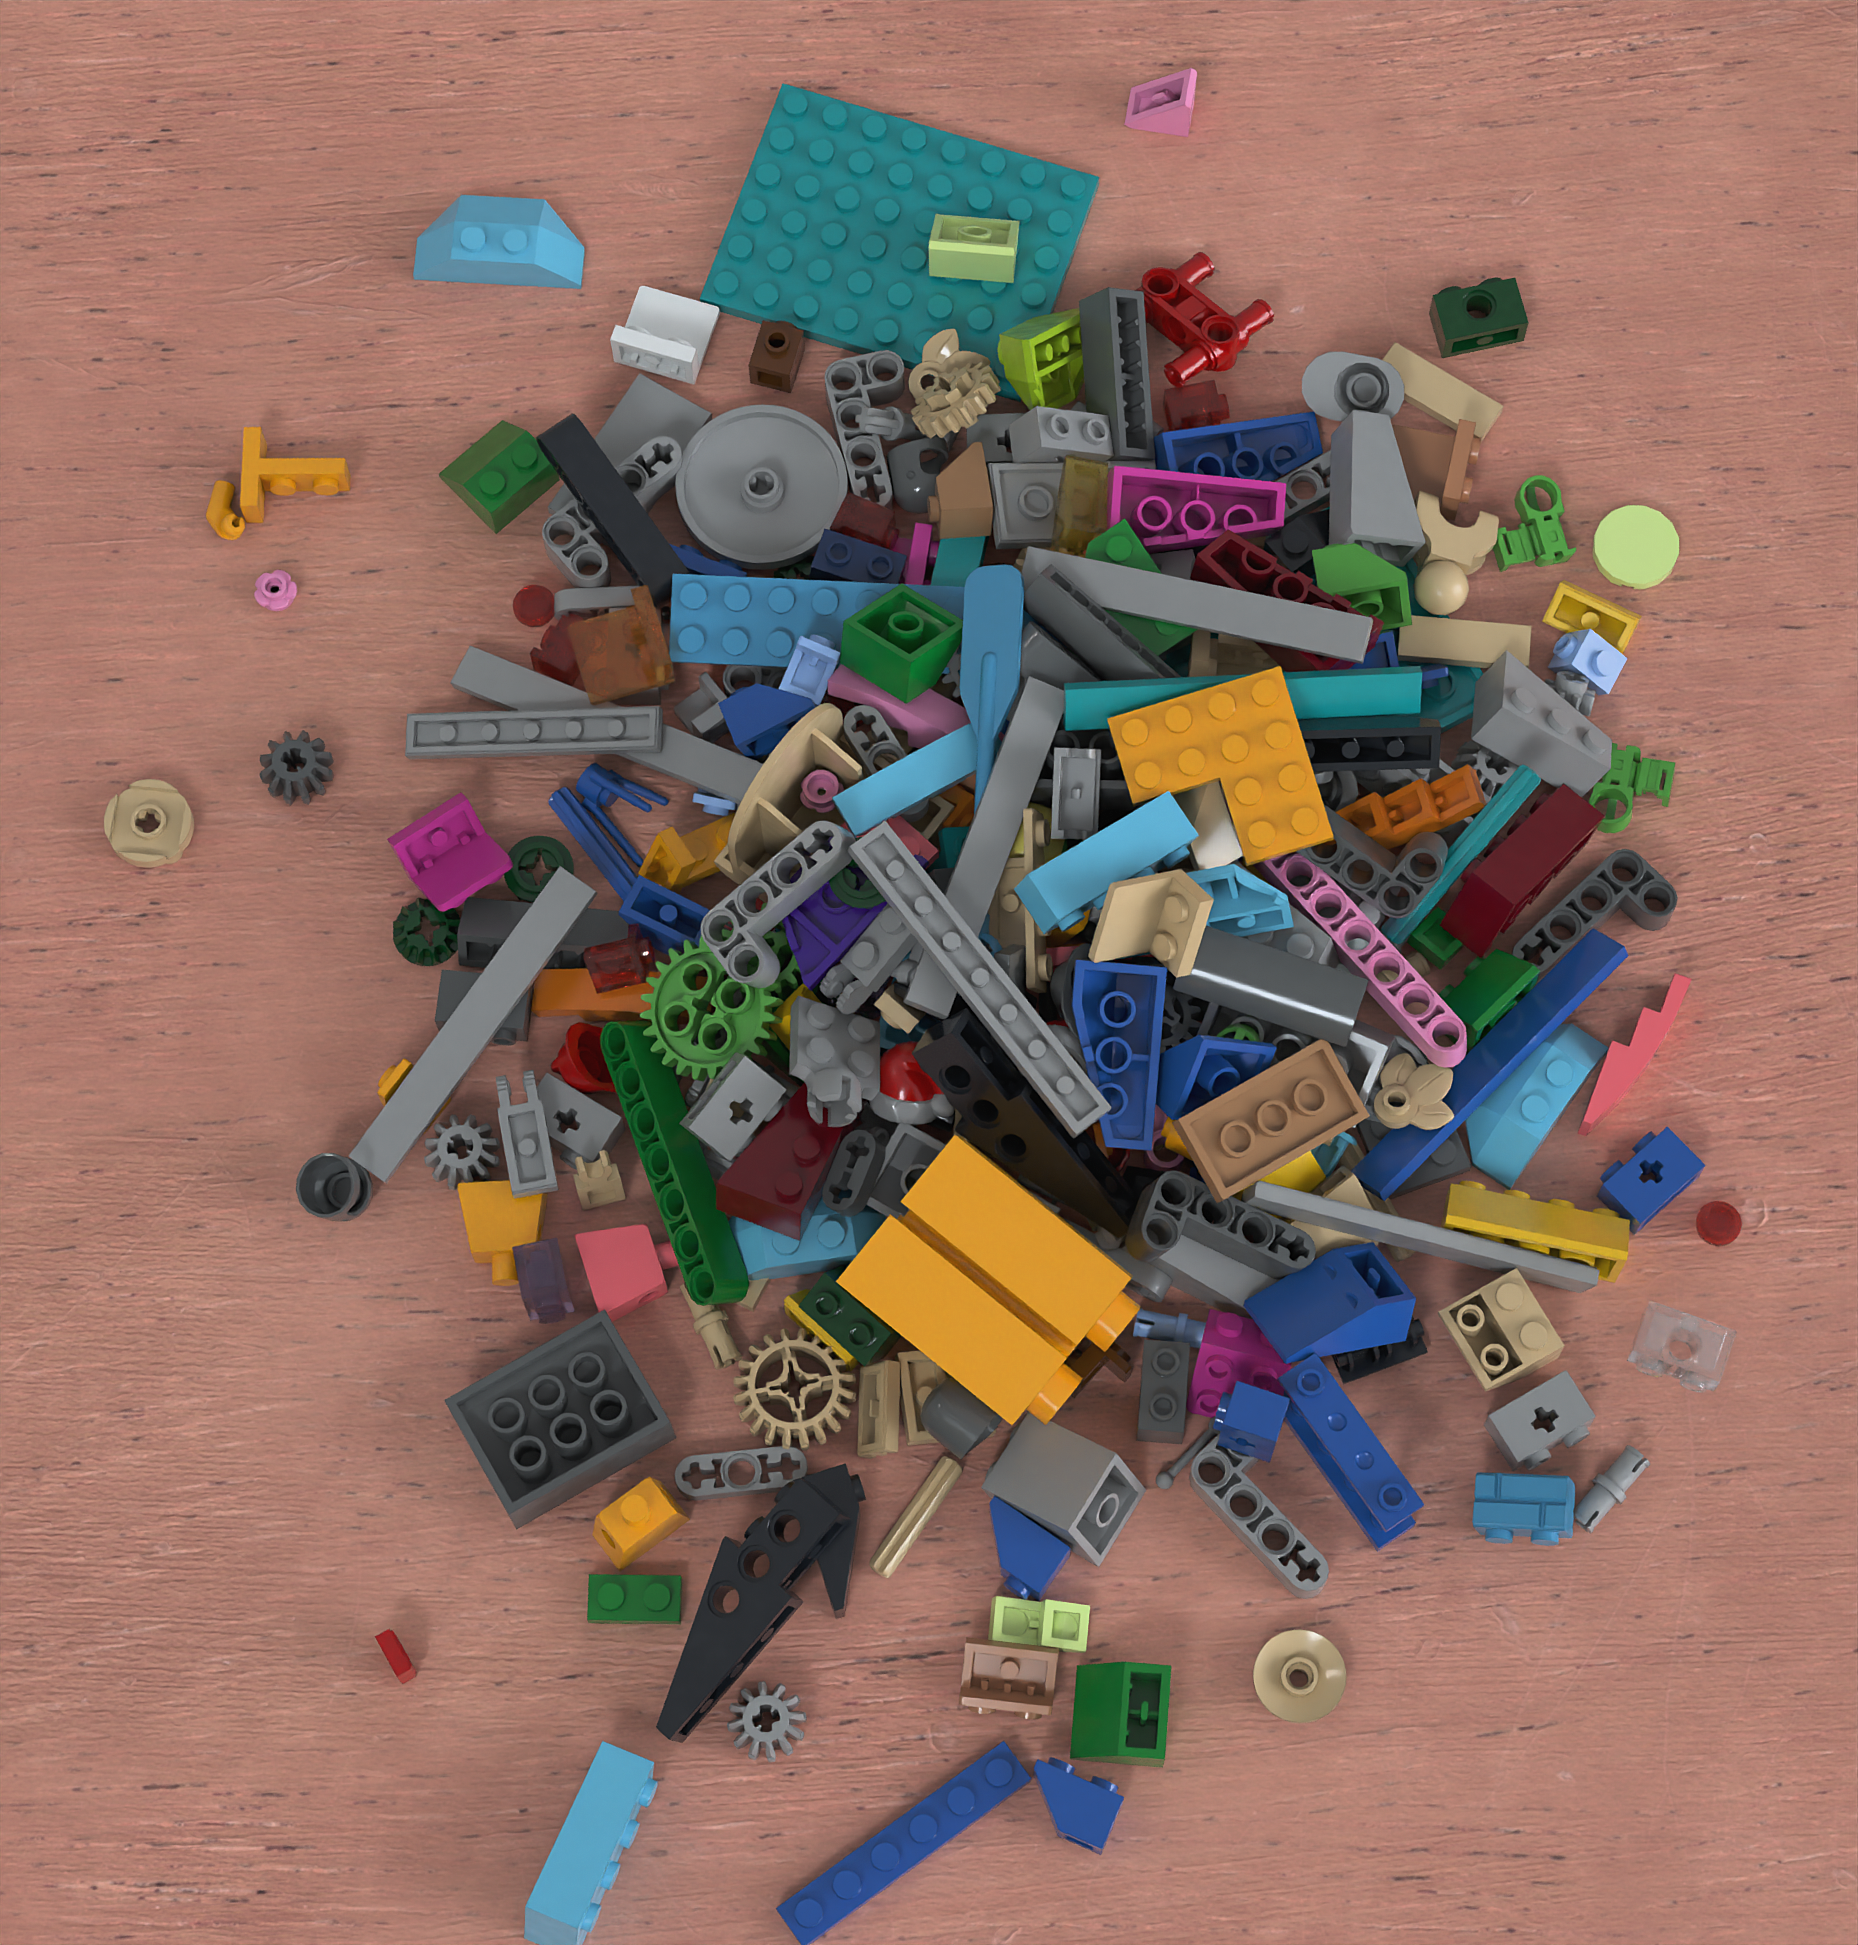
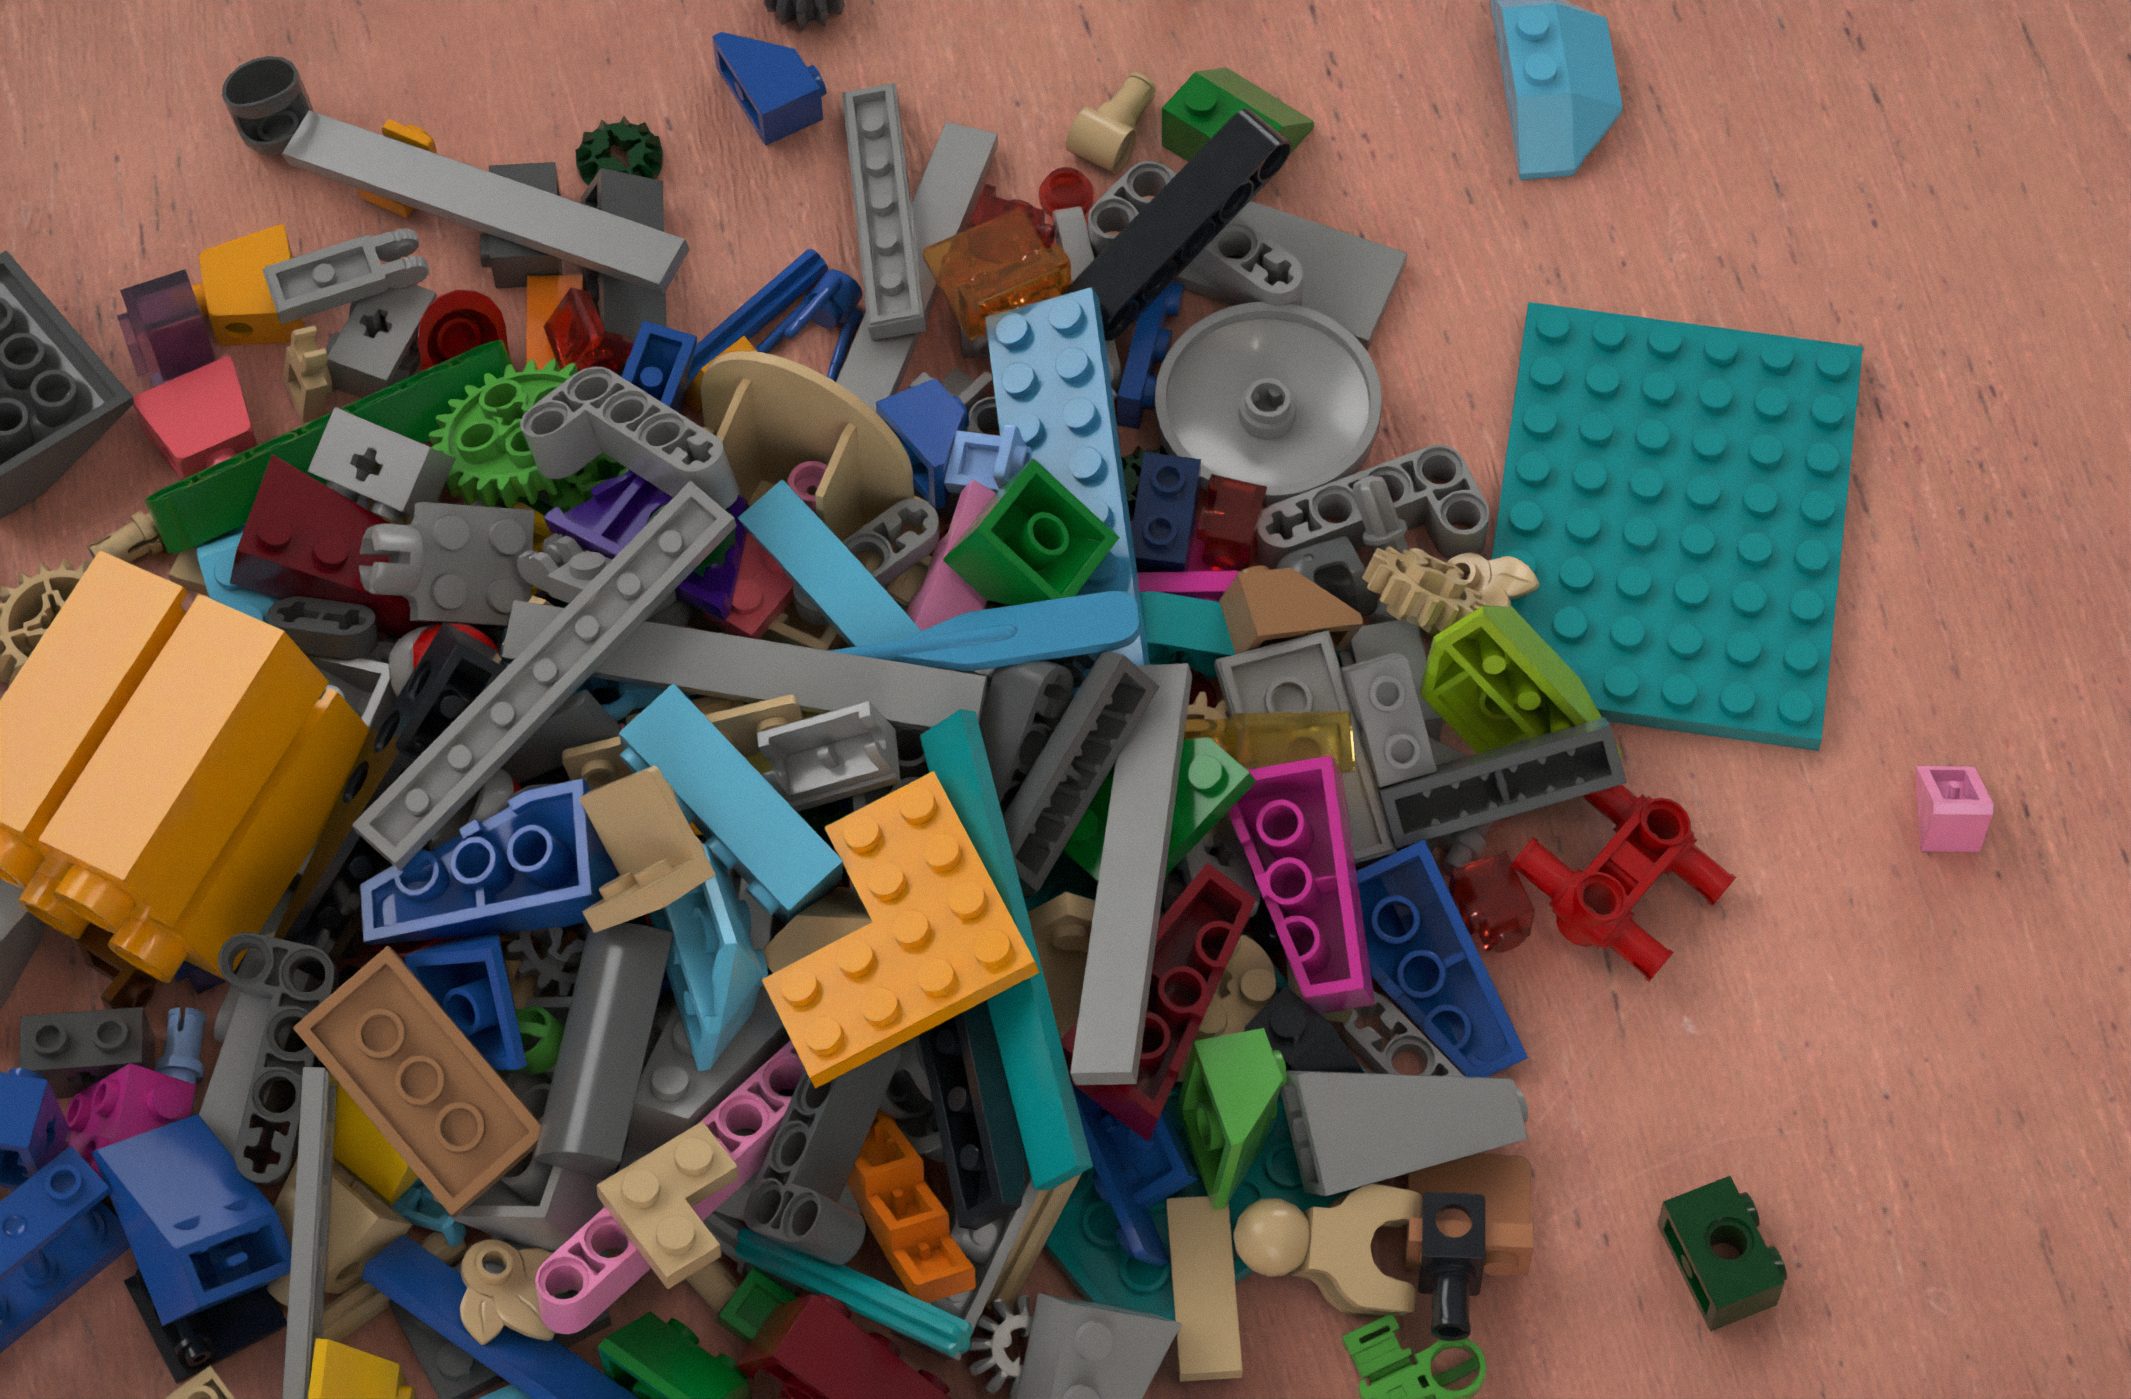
camera: 80 degrees right, 10 degrees down
dark pink bracket [387,792,513,911] -> none
light grey gear [424,1114,500,1190] -> none
dark green gear [504,836,575,902] -> none
white bracket [610,286,720,384] -> none
reddish brown brick [748,320,805,393] -> none
yellowish green slope [929,214,1020,283] -> none
light grey piece [1302,351,1404,422] -> none
tan tile [1383,342,1504,442] -> none
none -> tan plate [597,1121,738,1289]
none -> blue slope [712,32,827,146]
none -> tan pin [1065,72,1156,174]
none -> black bracket [1418,1192,1485,1341]

